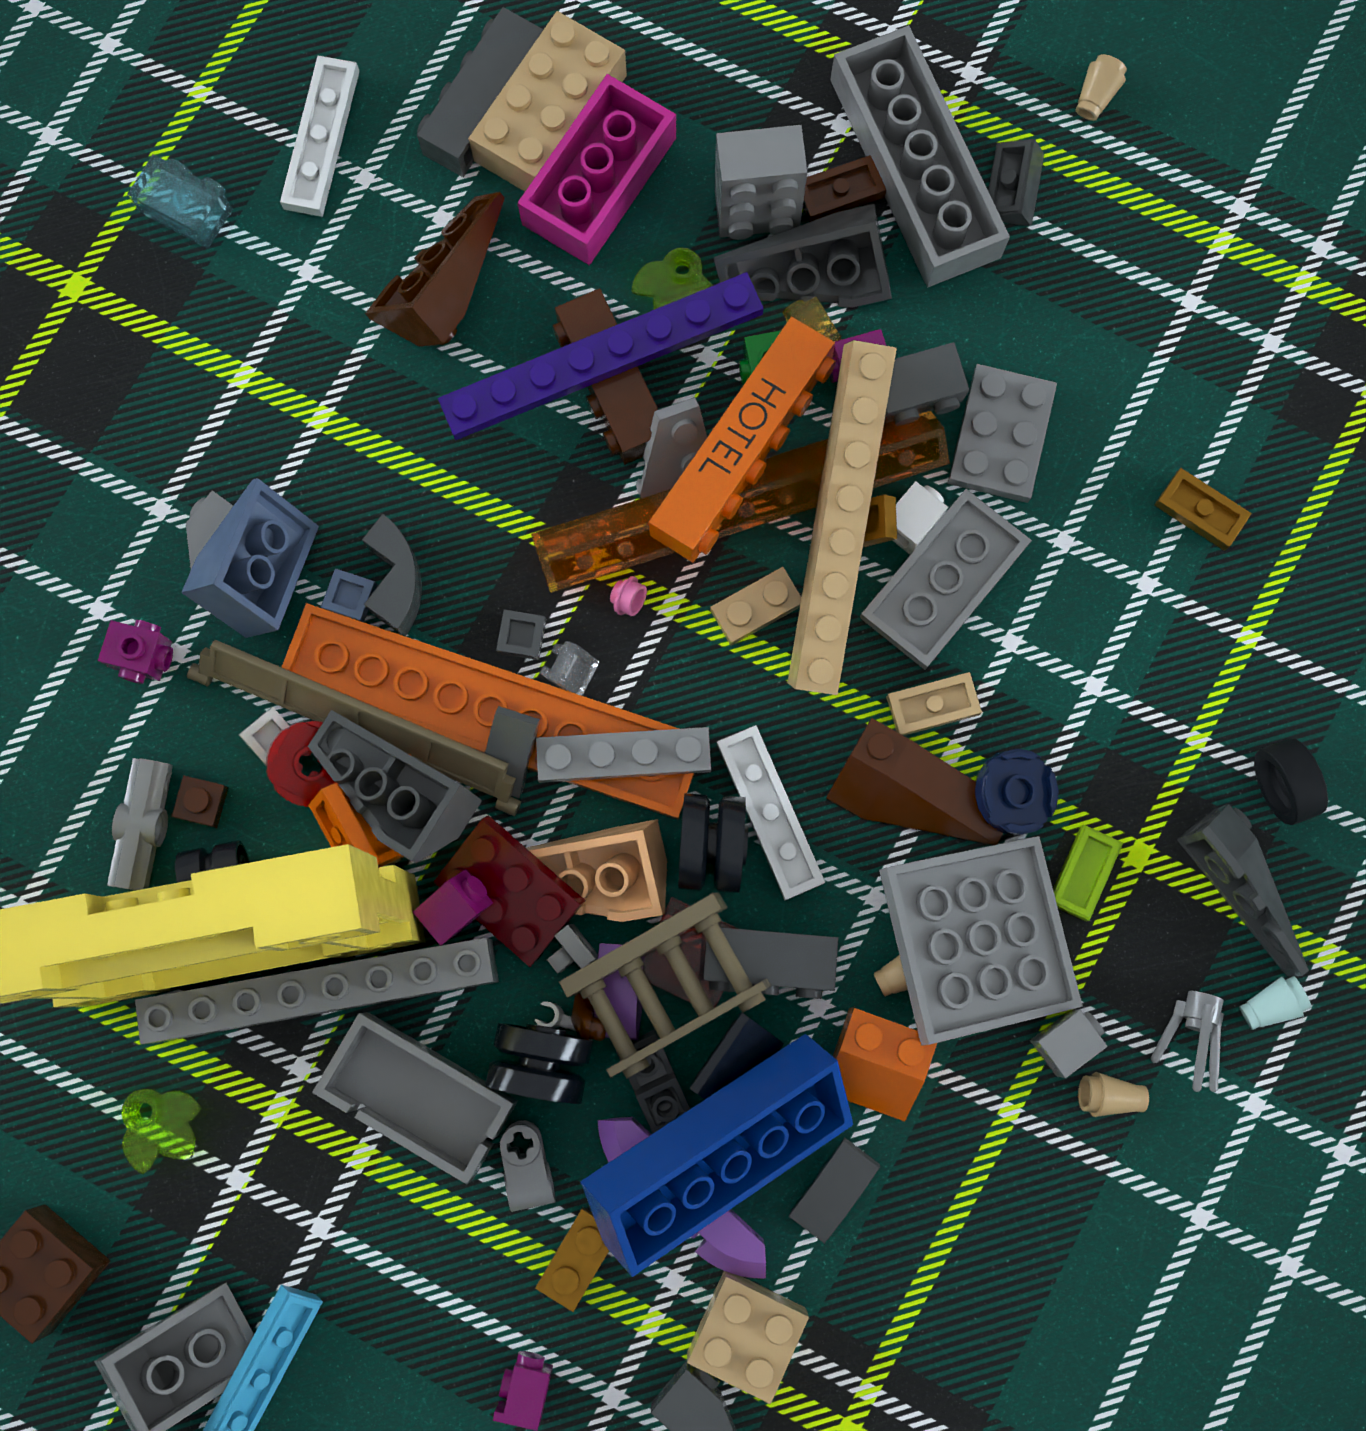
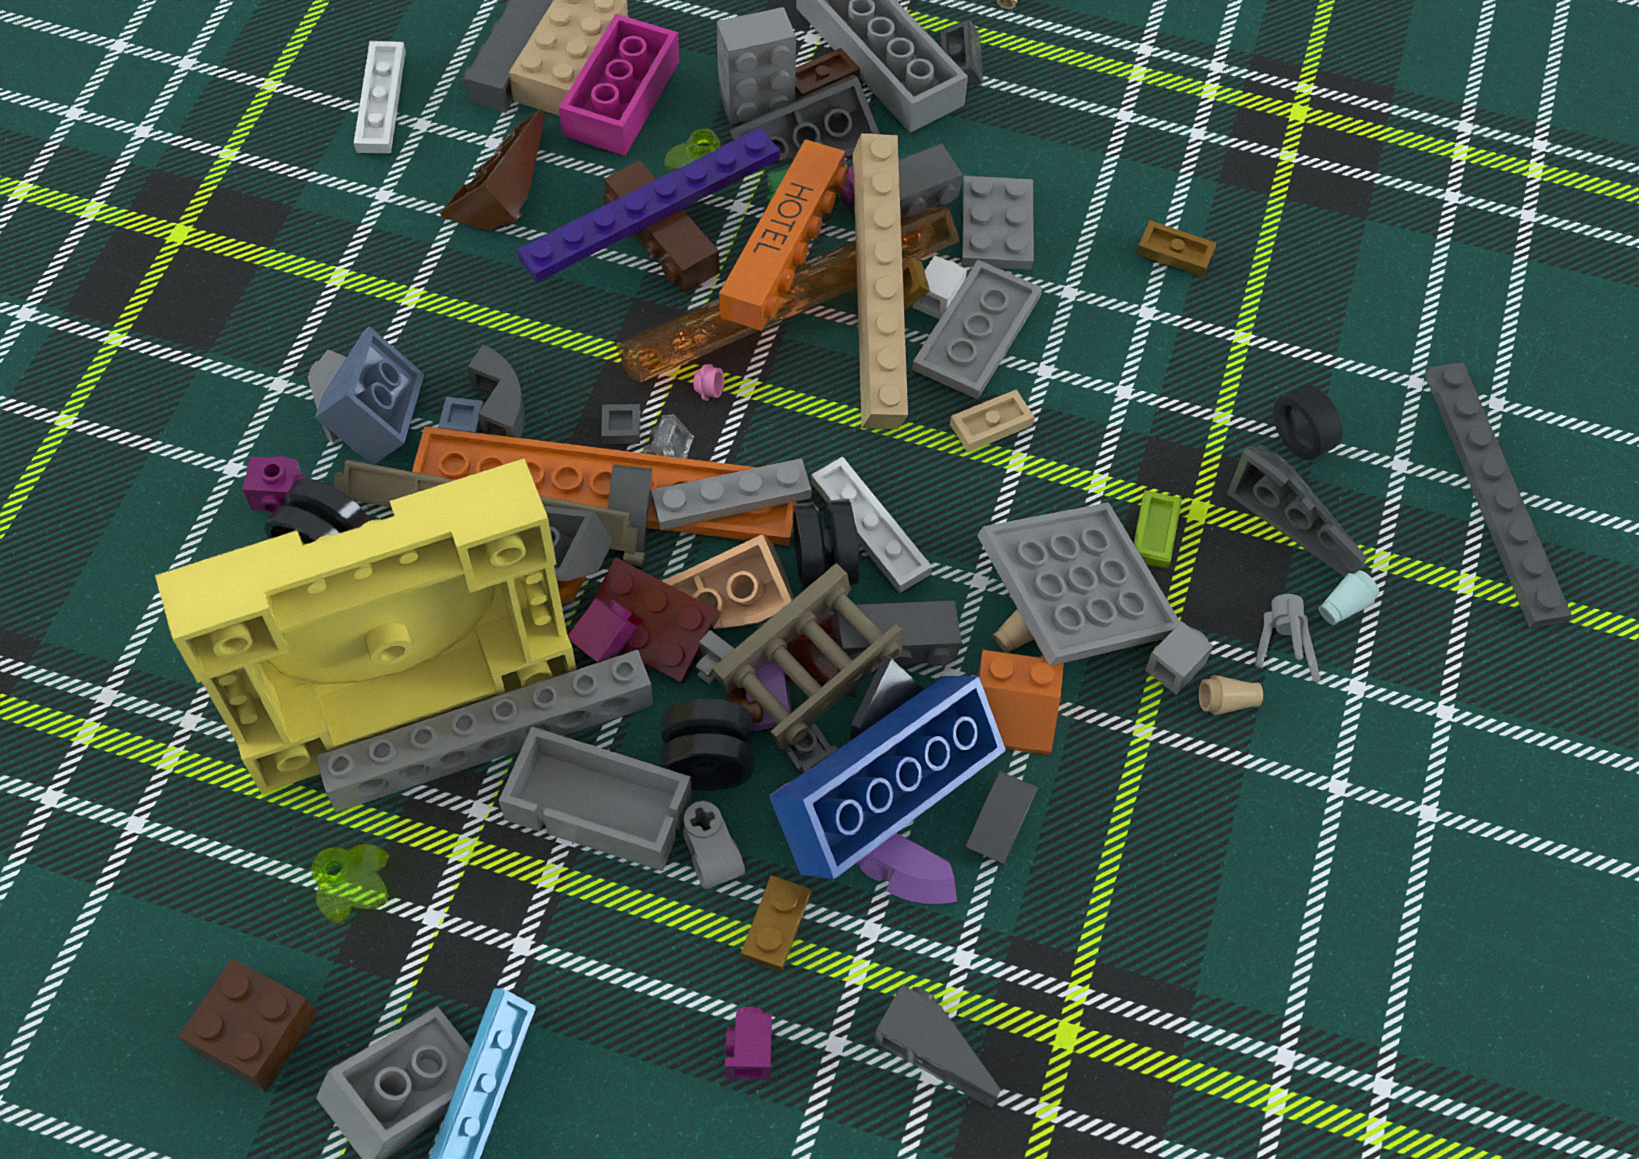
camera: 15 degrees left, 20 degrees down
clear light blue brick [127,154,233,249] -> none
light grey wing [636,397,707,499] -> none
tan brick [687,1271,809,1404] -> none
tan plate [710,567,802,646] -> none
reddish brown wedge [826,718,1003,846] -> none
dark blue tile [975,749,1059,835] -> none
none -> black wheel [264,478,369,545]

